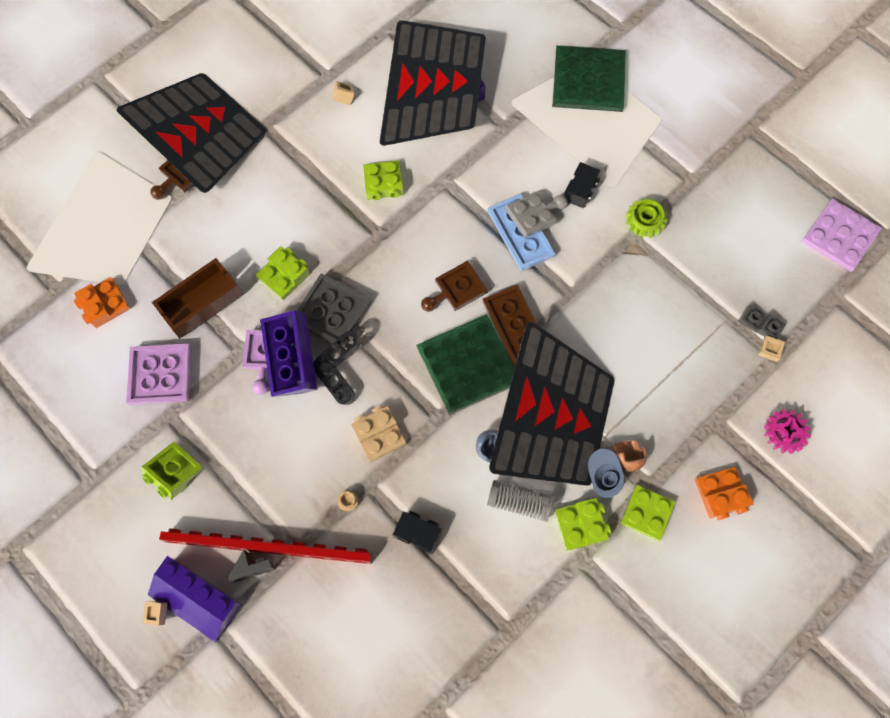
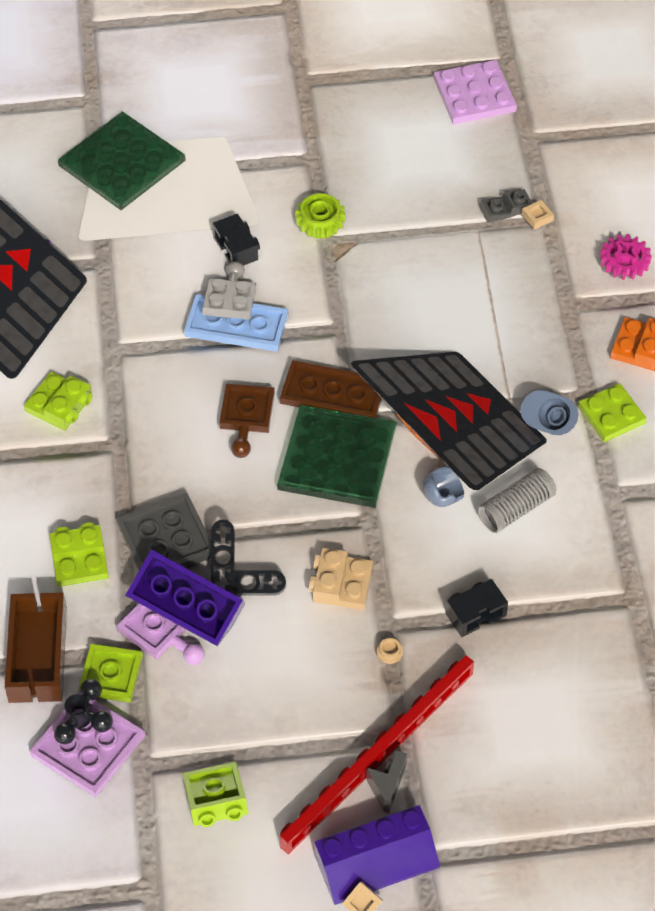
camera: 55 degrees left, 15 degrees down
lime plate [555,498,611,552] -> none
nougat hair [613,440,647,472] -> none
none -> black piece [54,679,113,745]
none -> lime plate [78,644,143,703]

